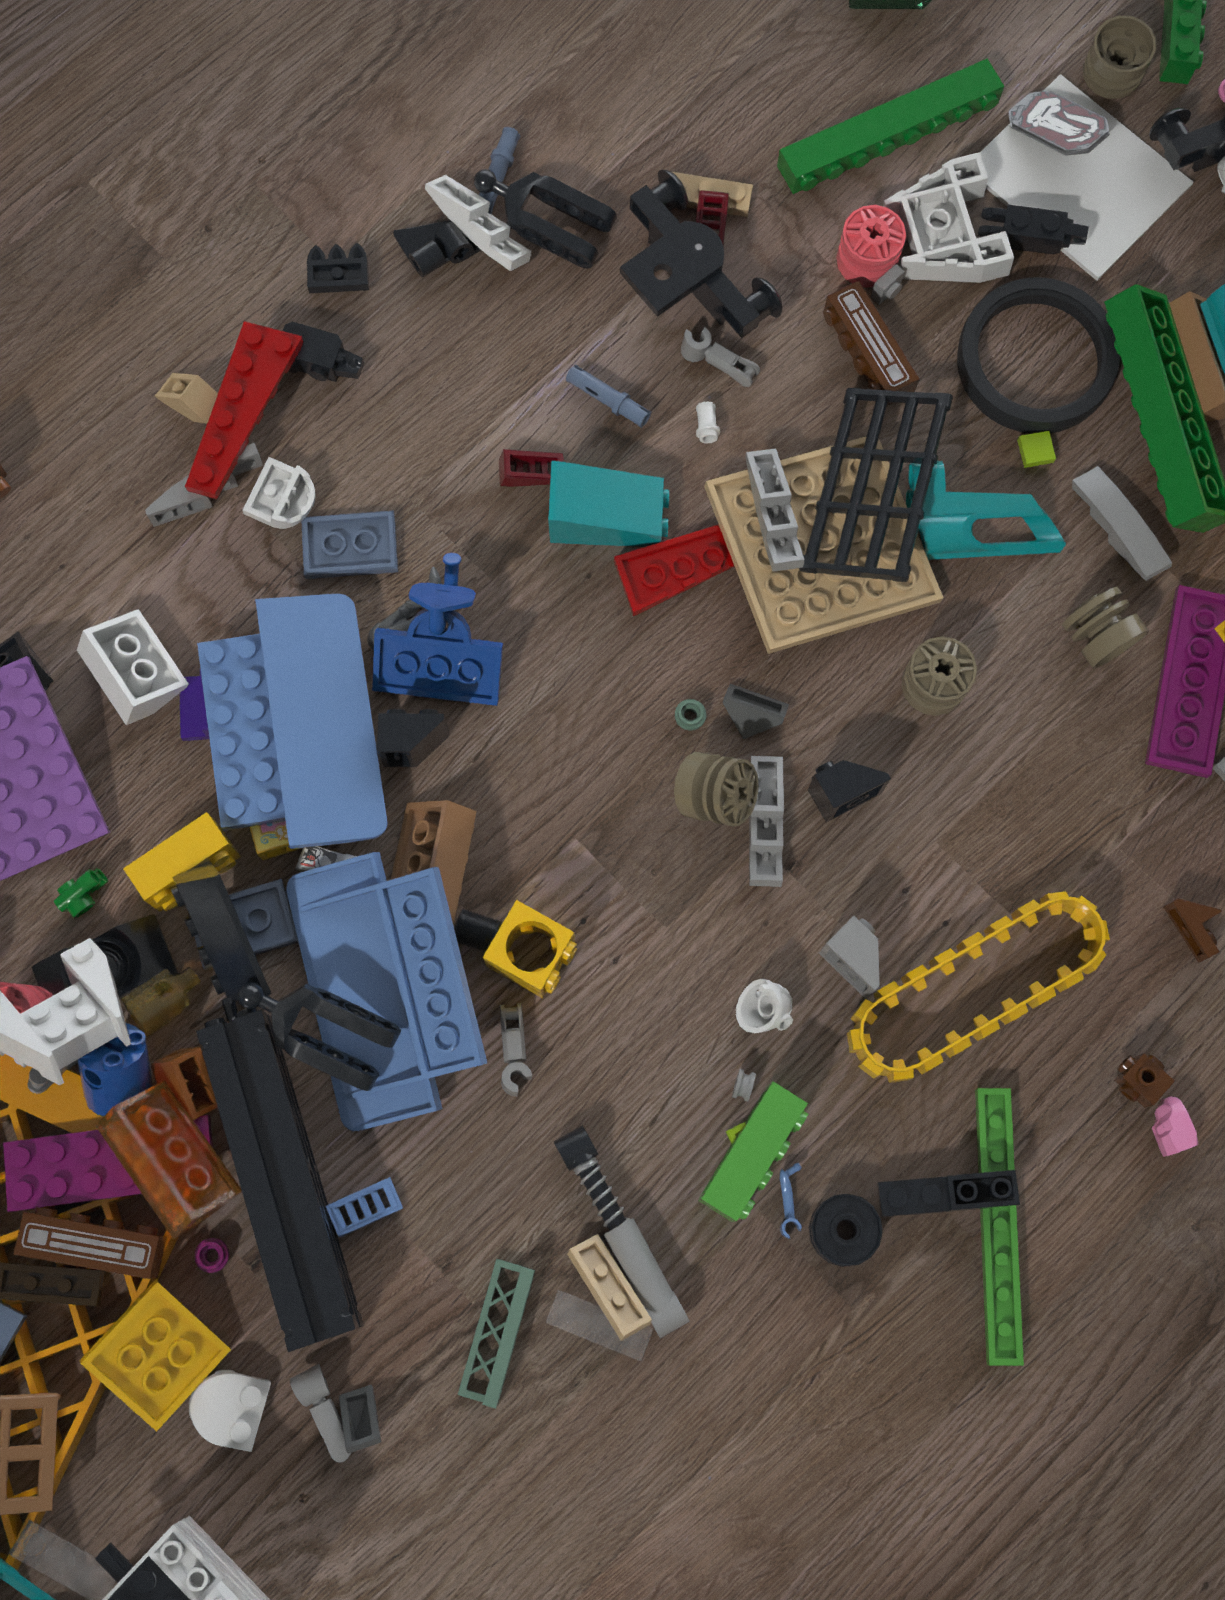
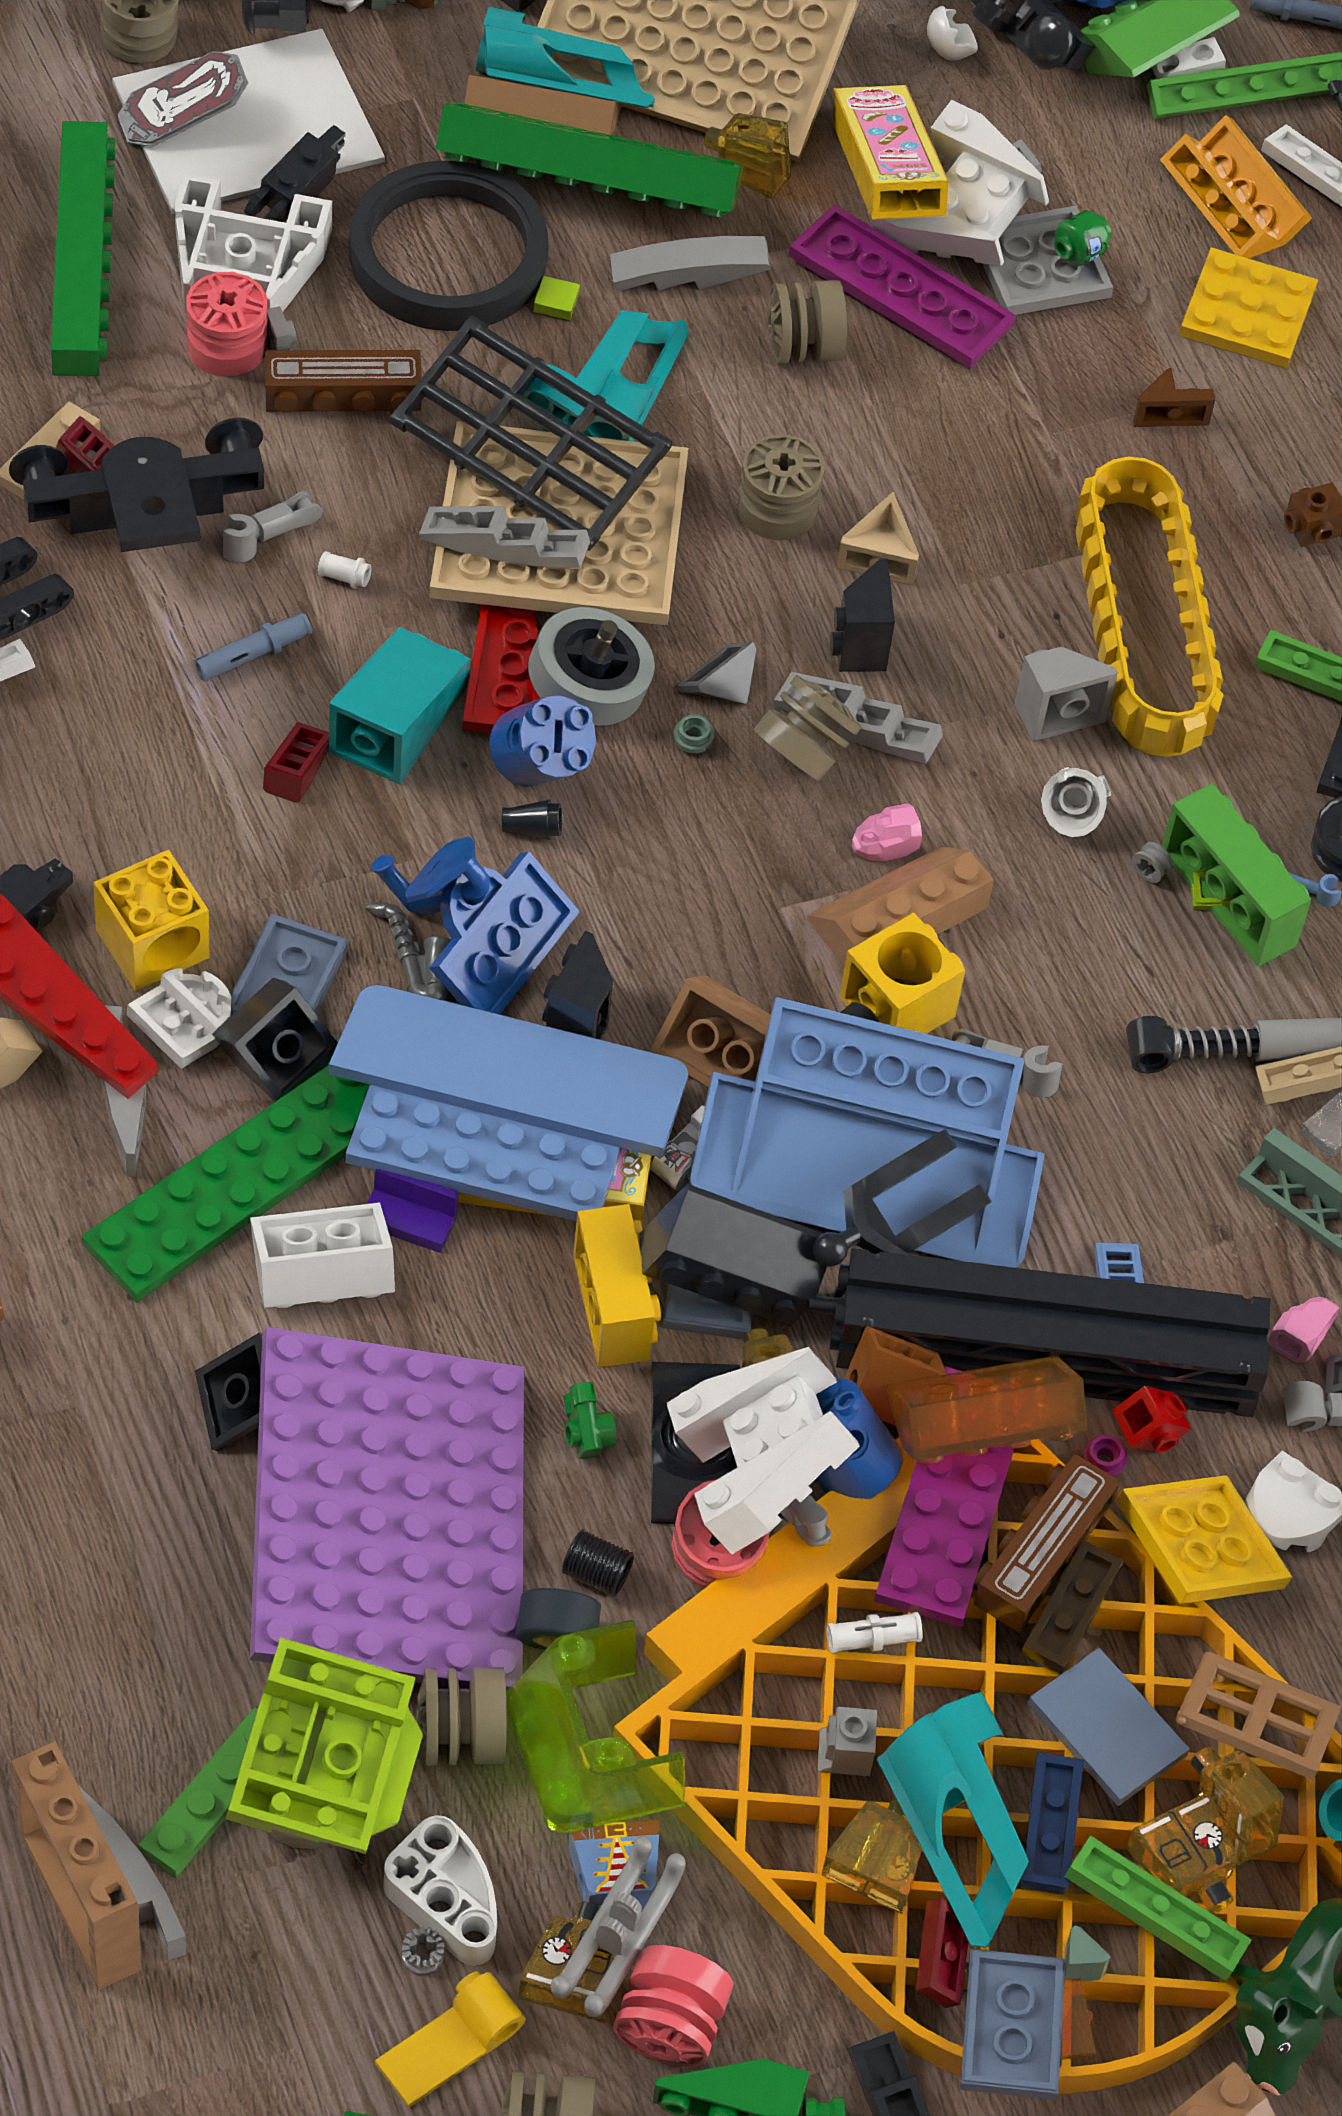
camera: 70 degrees left, 20 degrees down
none -> green plate [81,1065,370,1303]
none -> yellow brick [93,849,210,991]
none -> black slope [212,978,338,1102]
none -> blue cylinder [489,696,596,787]
none -> black cone [501,799,563,840]
none -> wheel [528,607,655,726]
none -> medium nougat slope [807,846,994,967]
none -> tan slope [837,492,919,585]
none -> bright pink rock [852,803,922,861]
none -> red brick [1112,1386,1192,1453]
none -> bright pink rock [1268,1296,1339,1363]

